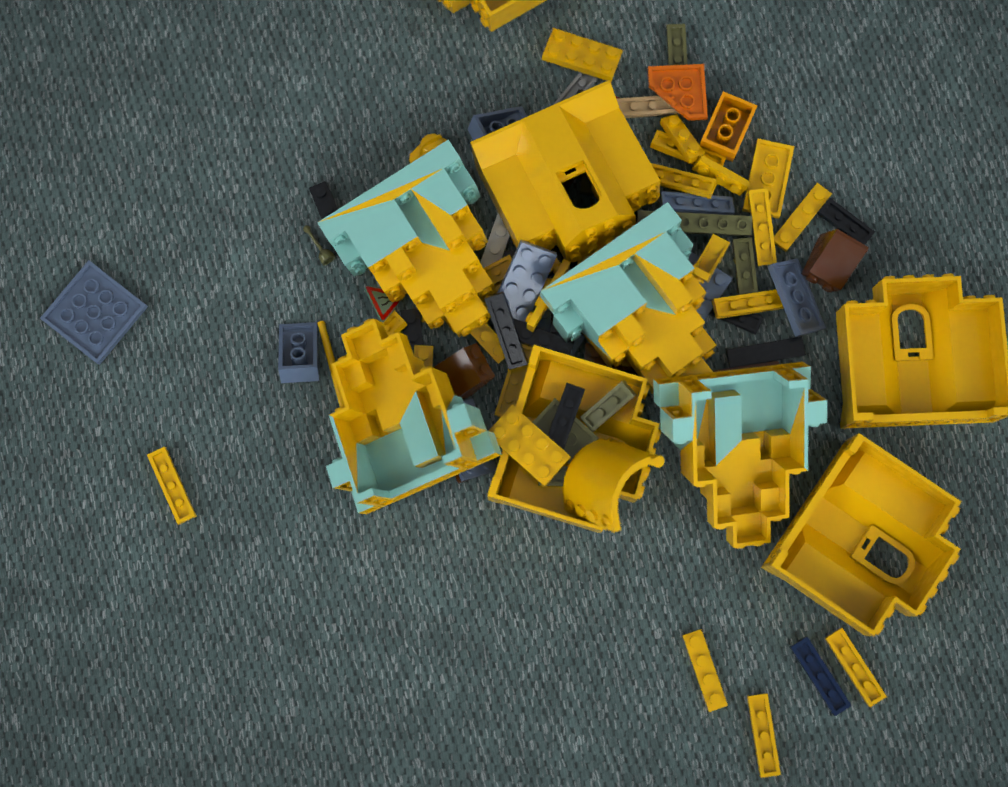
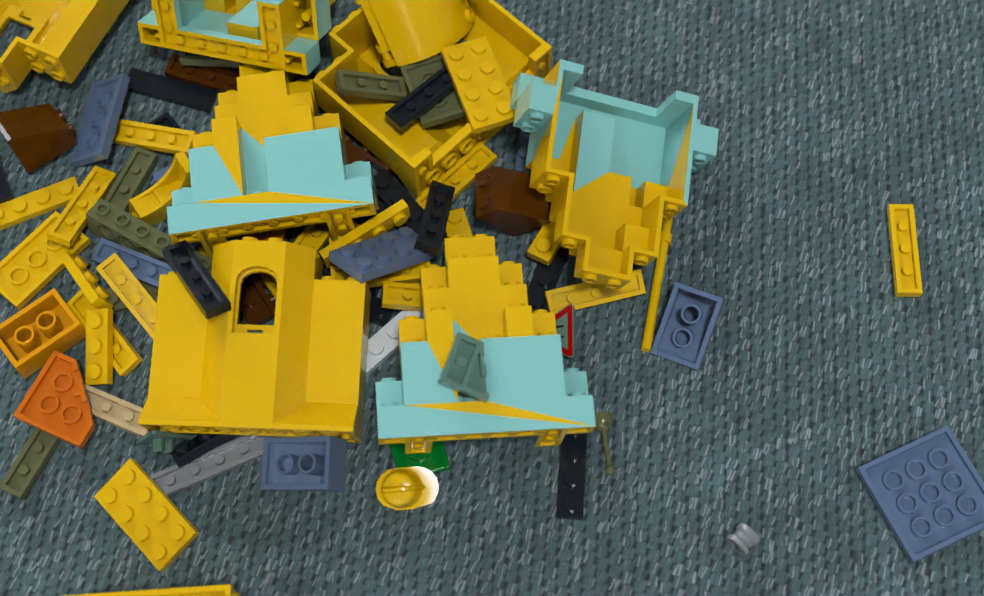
camera: 155 degrees left, 15 degrees down
none -> black plate [162,240,231,319]
none -> sand green wing [437,332,489,403]
none -> light grey wheel [725,523,760,557]

